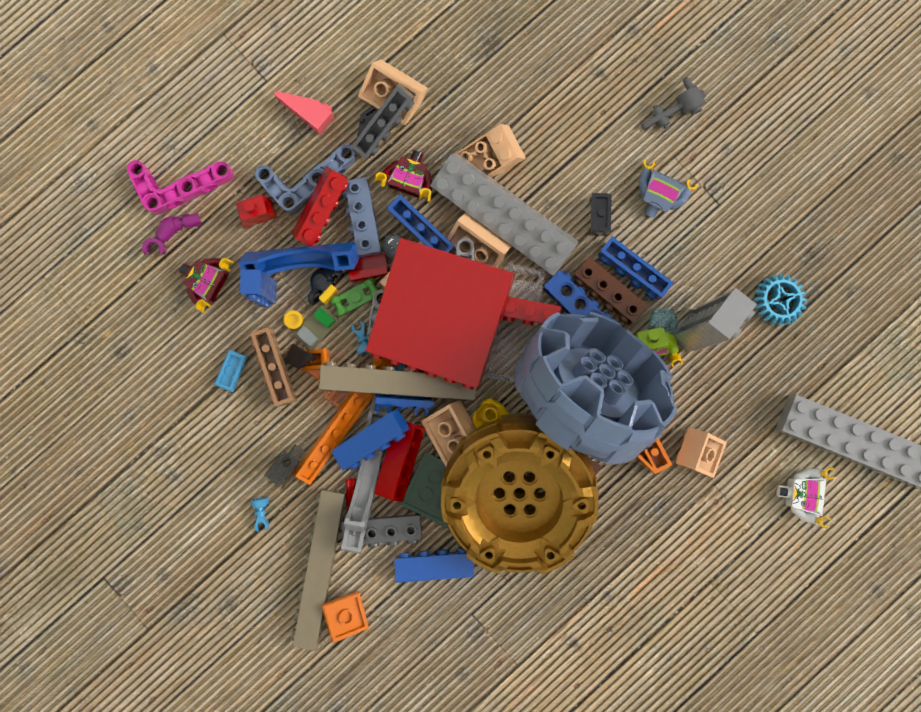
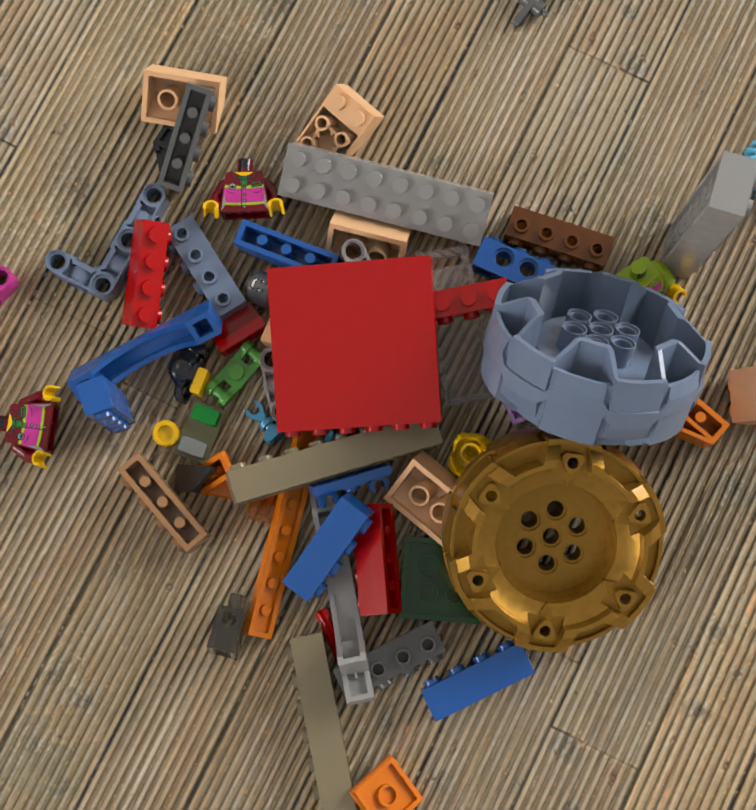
camera: 20 degrees left, 5 degrees down
dark azure plate [214,350,248,392] -> none
red torso [236,195,278,229] -> none
dark azure piece [251,497,269,532] -> none
coral slope [274,91,334,135] -> none
black panel [589,193,612,236] -> none
blue brick [598,236,674,301] -> none
sand blue torso [639,159,698,218] -> none
clear light blue brick [647,307,679,334] -> none

